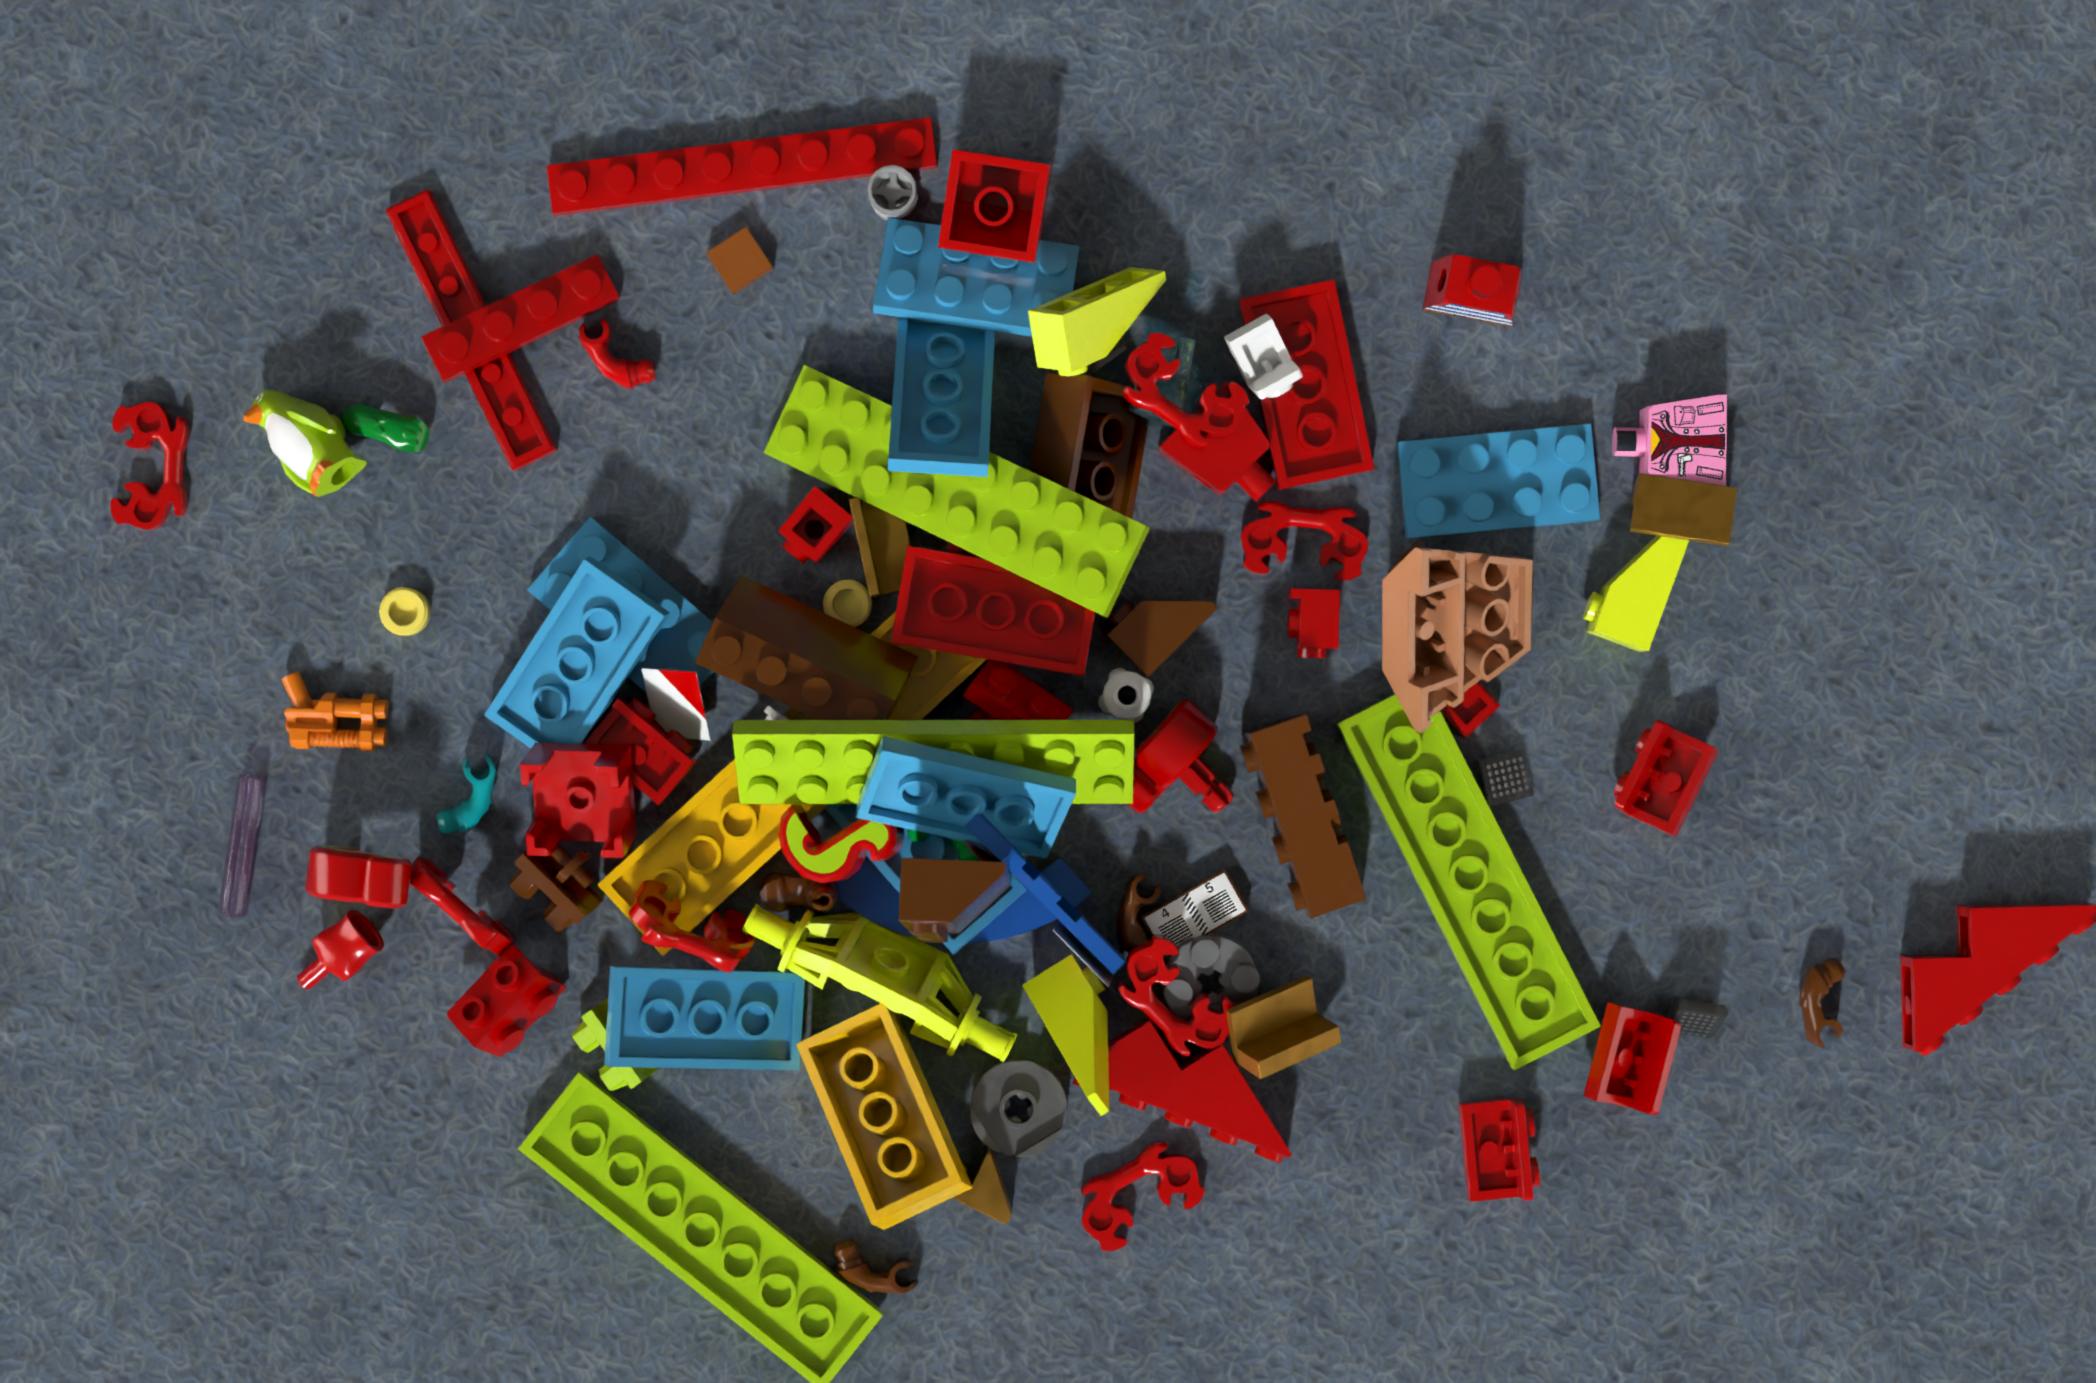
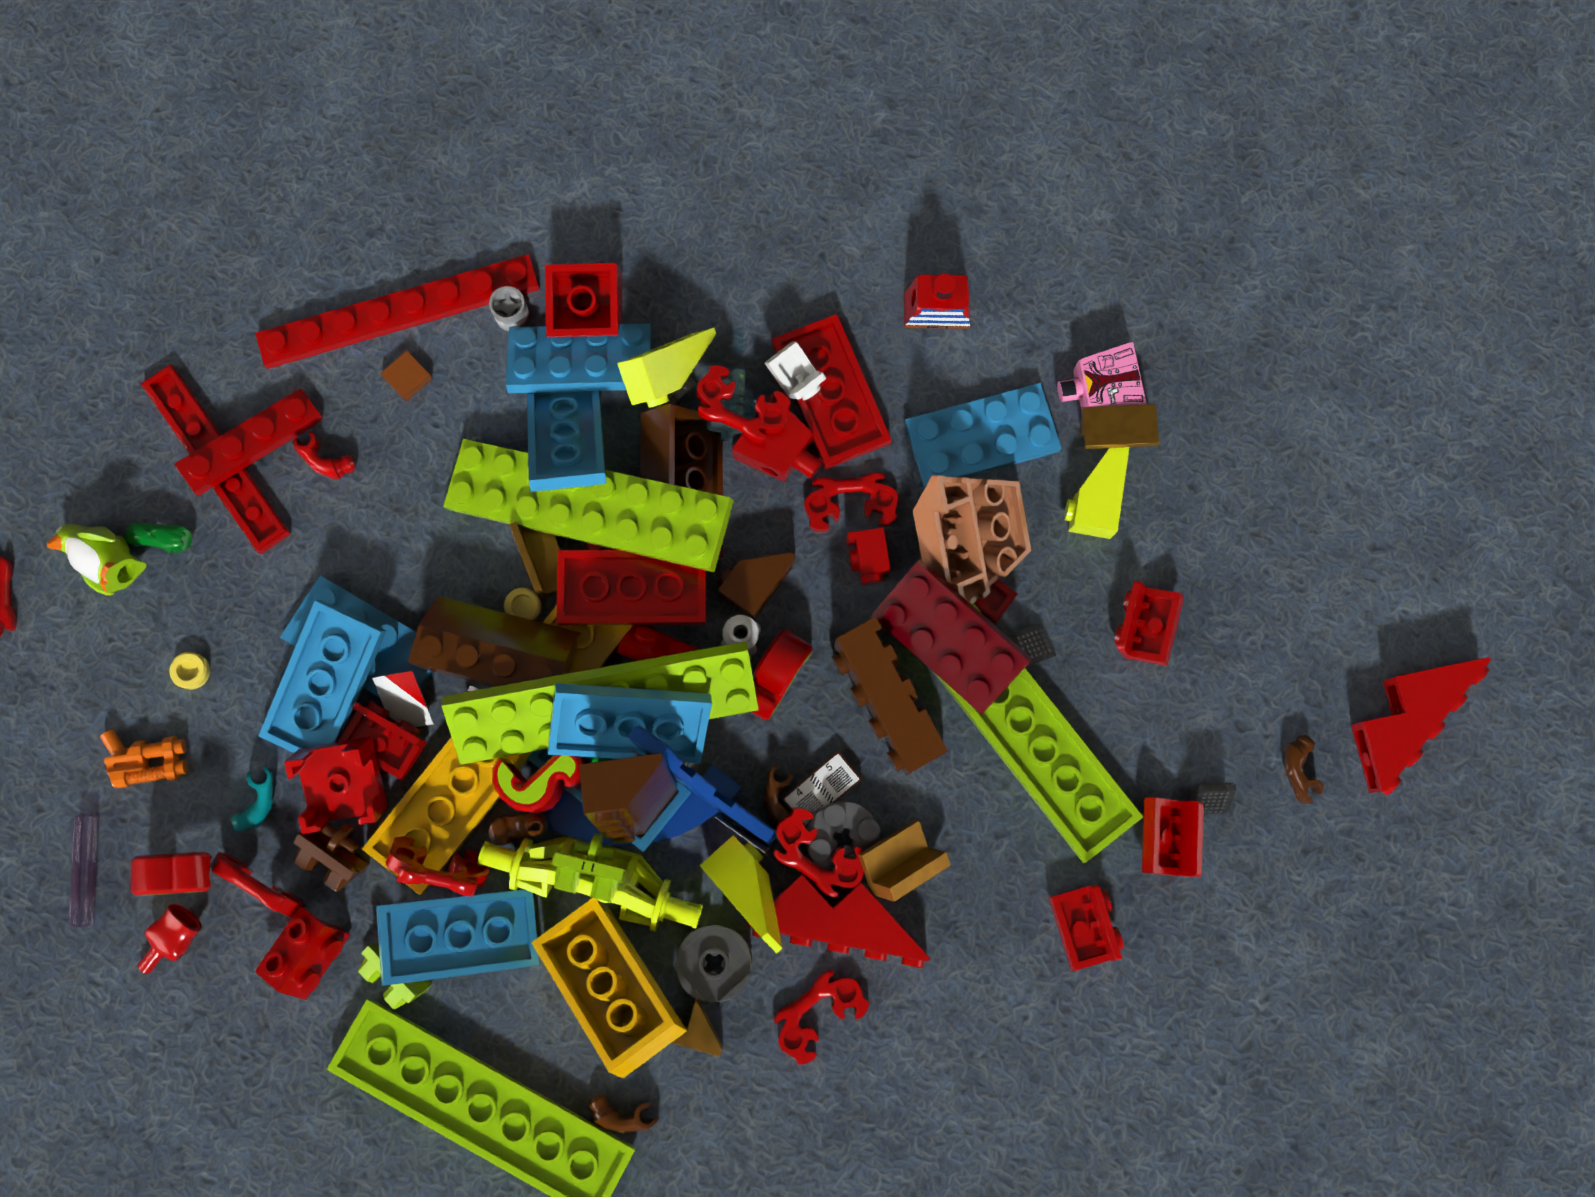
camera: 20 degrees left, 10 degrees down
red brick [778,486,854,565] -> none
red axle [1179,756,1234,813] -> none
none -> lime hips [552,833,627,902]
none -> dark red plate [871,559,1032,715]

